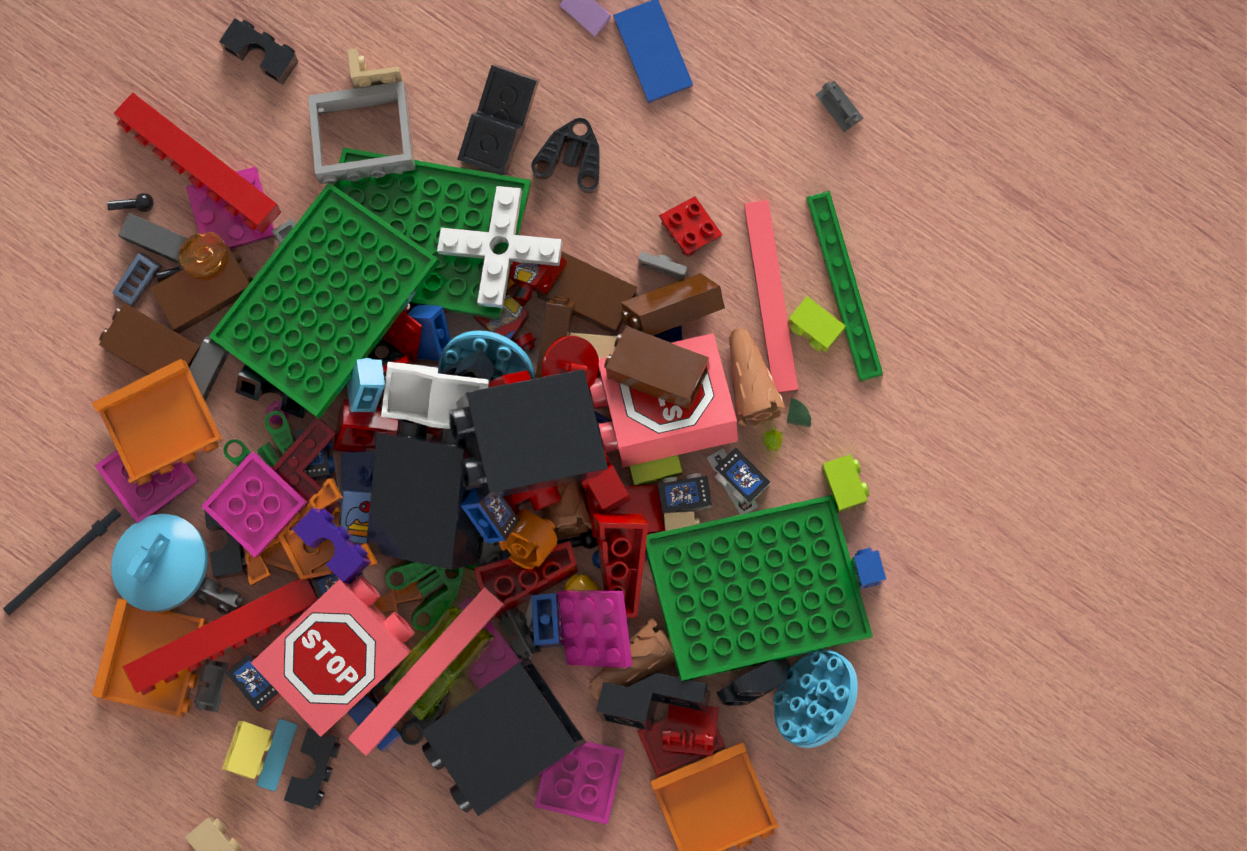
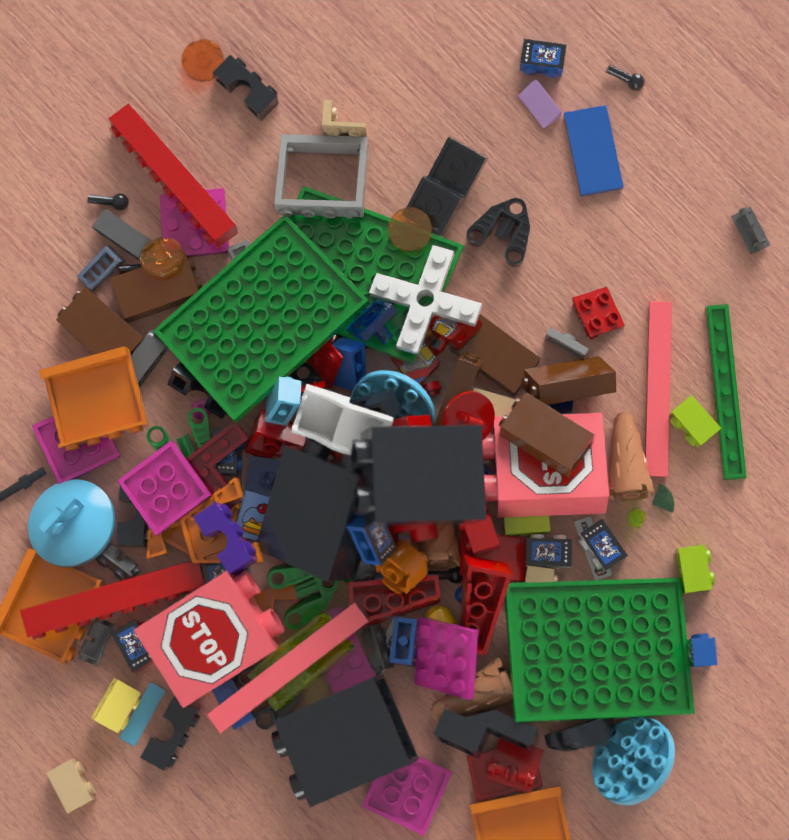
camera: 15 degrees right, 0 degrees up
none -> clear orange tile [181,39,224,82]
none -> tile [346,299,398,344]
none -> clear orange tile [388,207,432,252]

